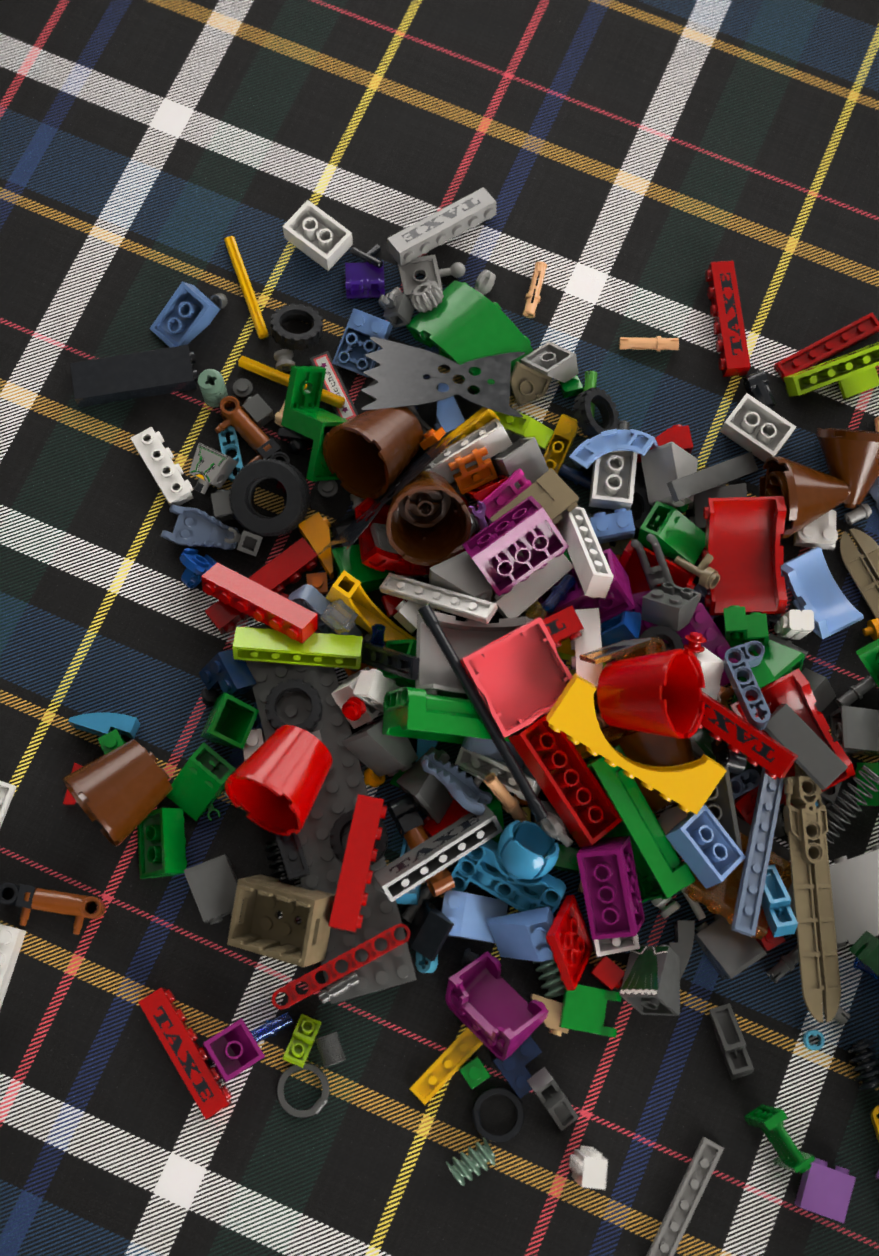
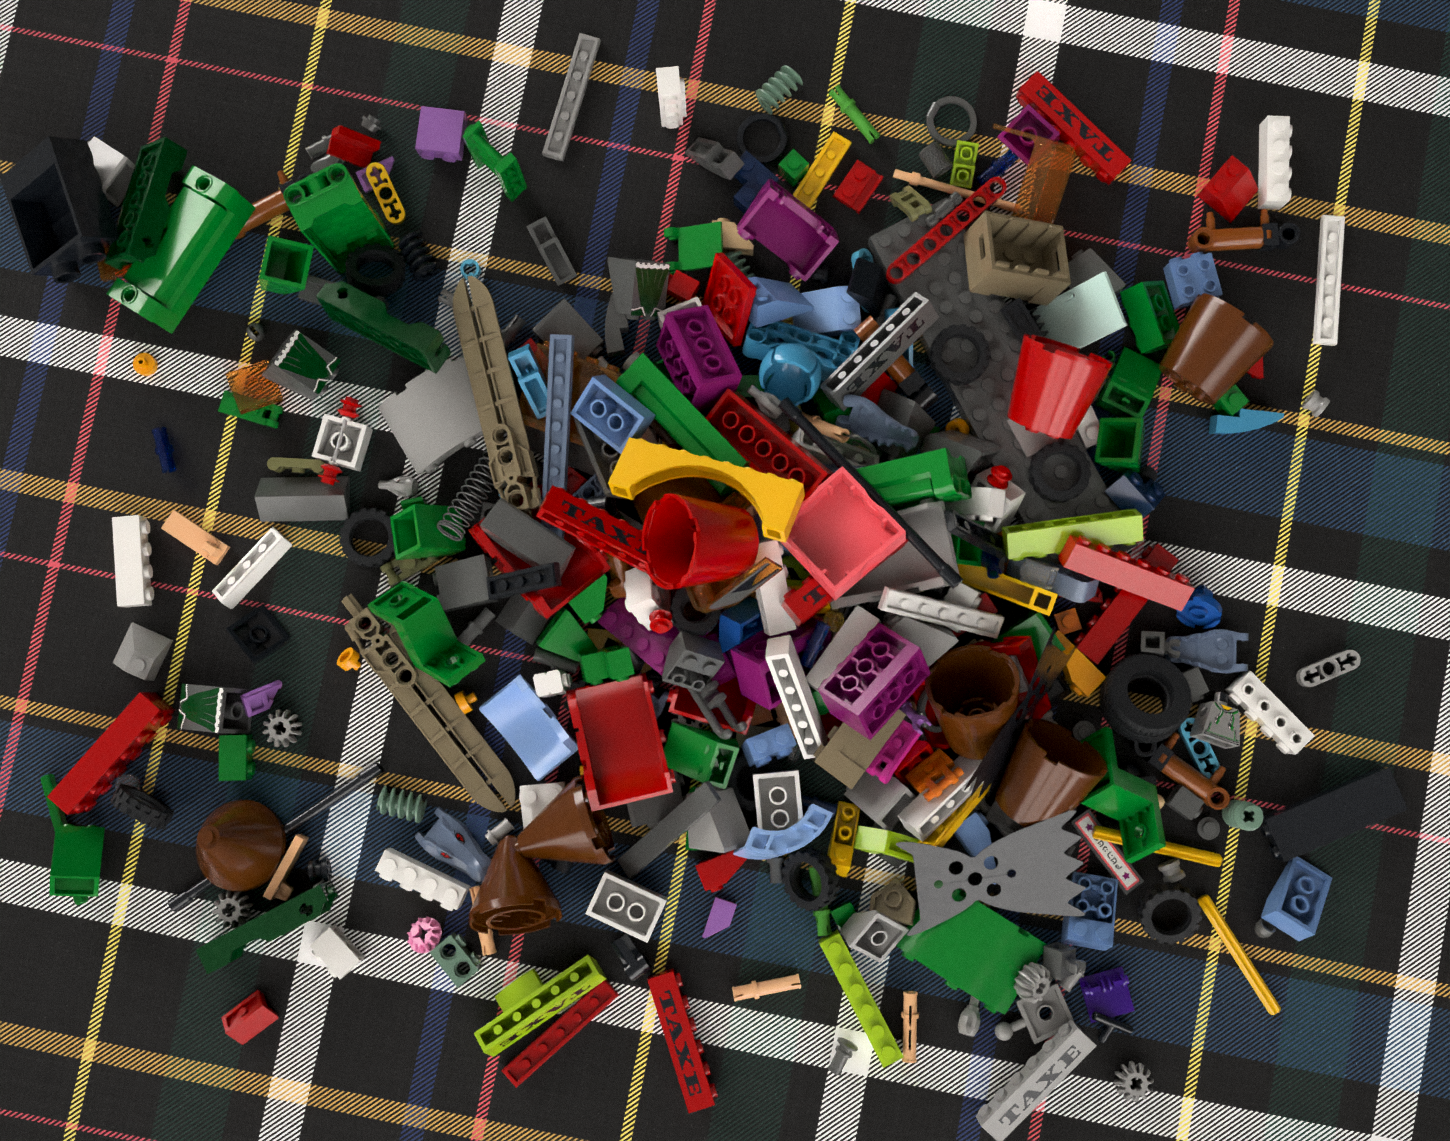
camera: 170 degrees right, 10 degrees up
white brick [283,200,353,271] -> none
red brick [329,794,387,933] -> none
orange plate [419,426,446,450] -> none
dark tan piece [674,553,720,589] -> none
sand blue beam [724,641,771,730] -> none
none -> black tile [486,562,562,600]
none -> medium lavender tile [702,897,737,938]
none -> lime brick [818,929,903,1068]
none -> dark grey pin [828,1037,858,1076]
none -> bright green pin [829,85,881,144]
none -> red plate [833,160,884,214]
none -> olive plate [889,185,932,222]
none -> light nougat bar [893,169,1020,213]
none -> clear orange windscreen [981,123,1076,224]
none -> light aqua container [1033,271,1127,349]
none -> light grey gear [1114,1061,1154,1102]
none -> medium blue brick [1163,251,1223,310]
none -> red slope [1197,155,1259,223]
none -> light grey beam [1296,650,1361,687]
none -> light grey wheel [1301,390,1330,418]

